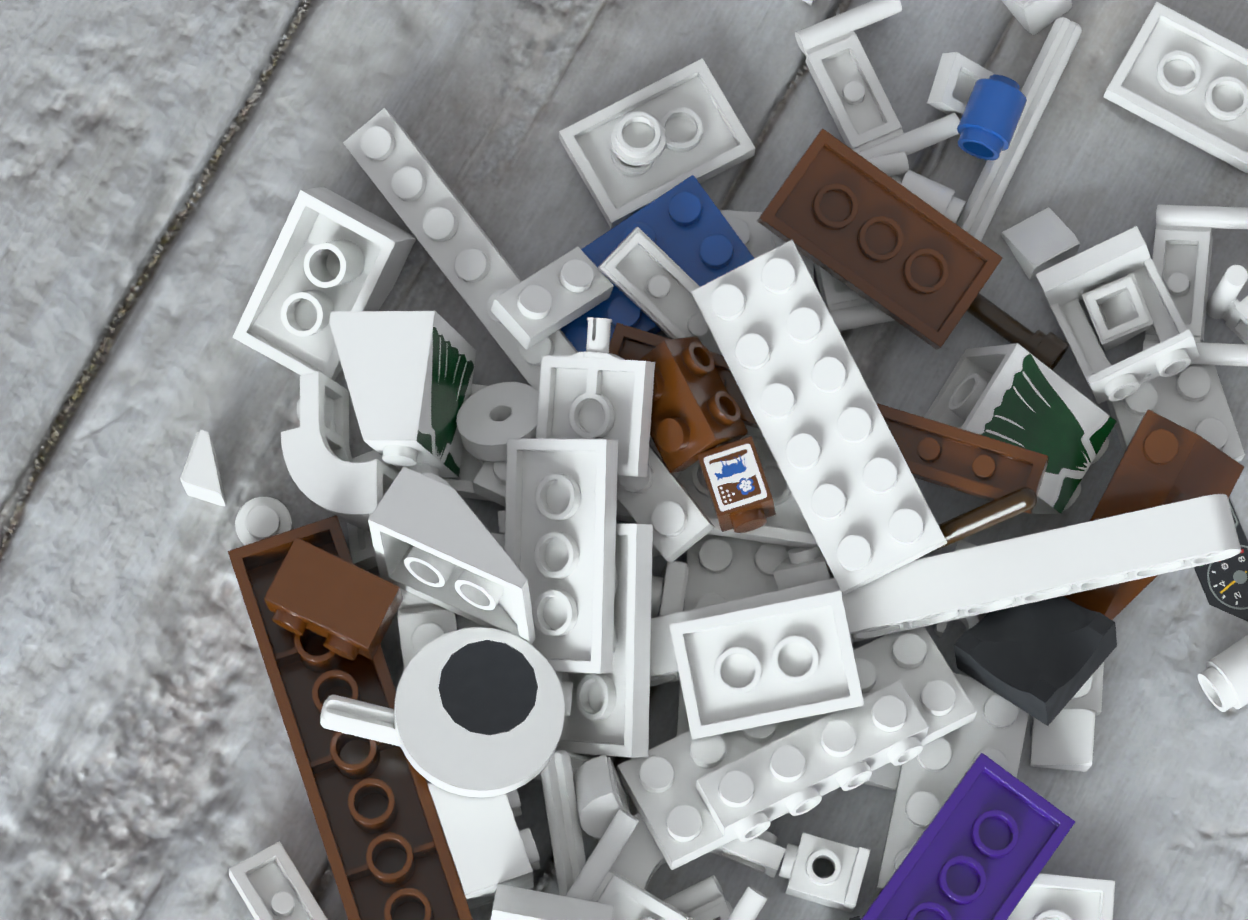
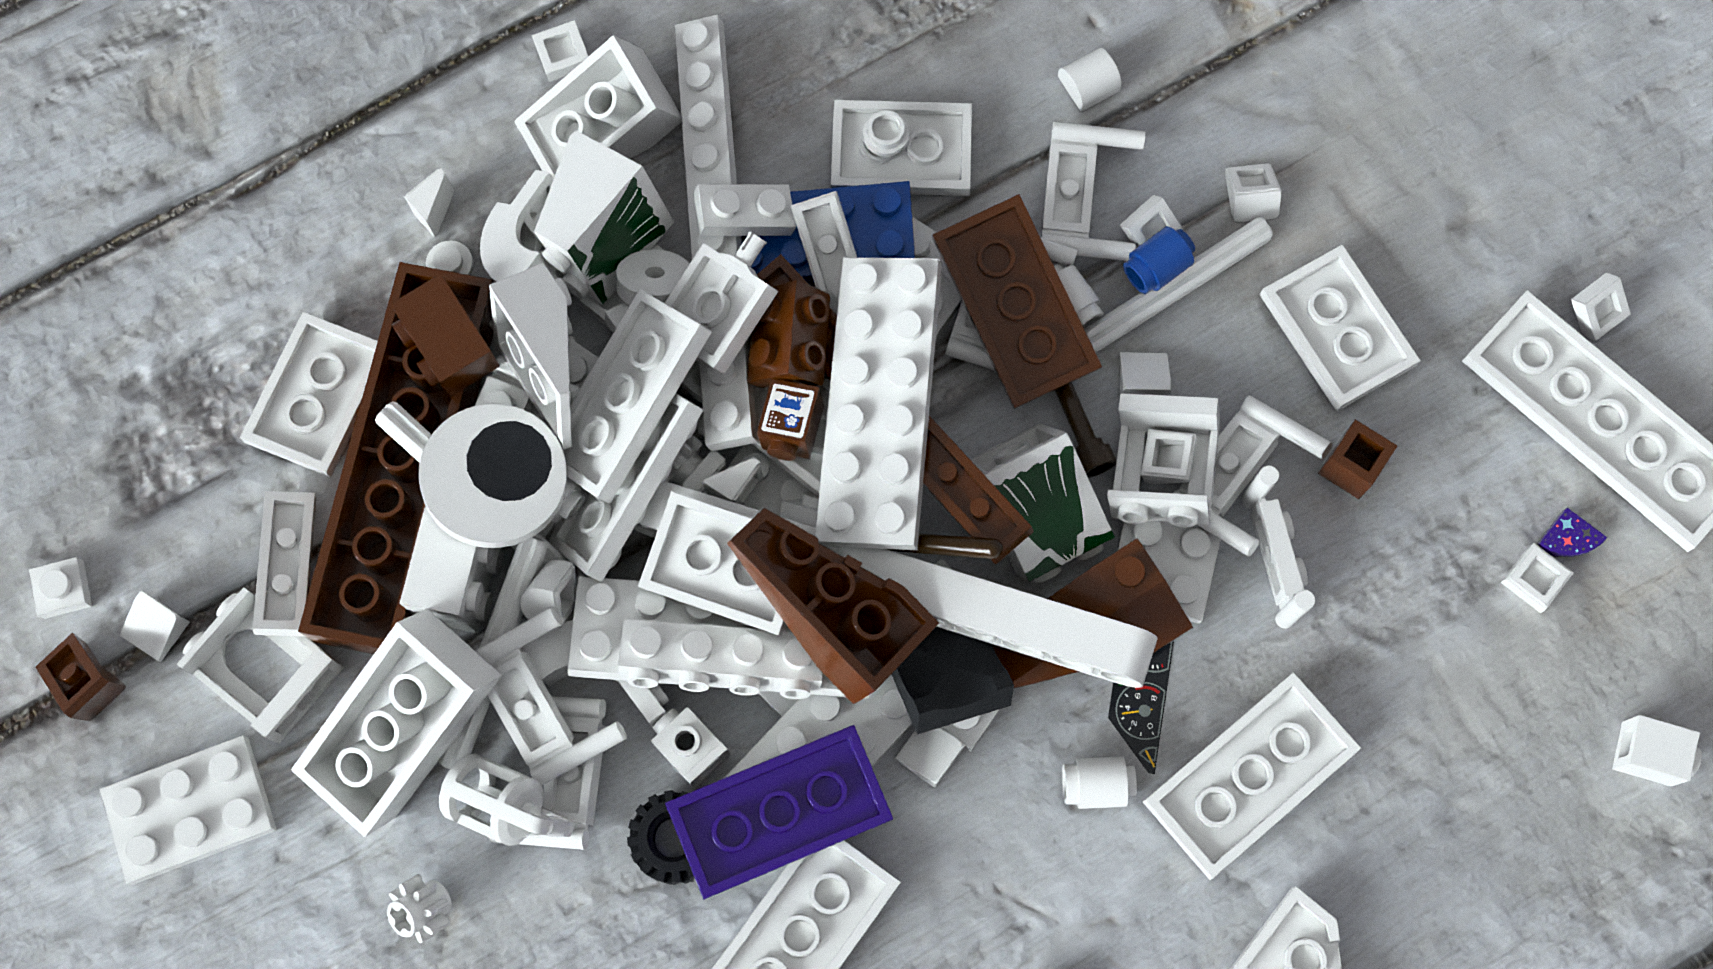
camera: 35 degrees right, 0 degrees up
none -> white plate [240,312,378,477]
none -> white plate [532,20,589,82]
none -> white slope [702,457,763,505]
none -> reddish brown wedge [727,508,939,704]

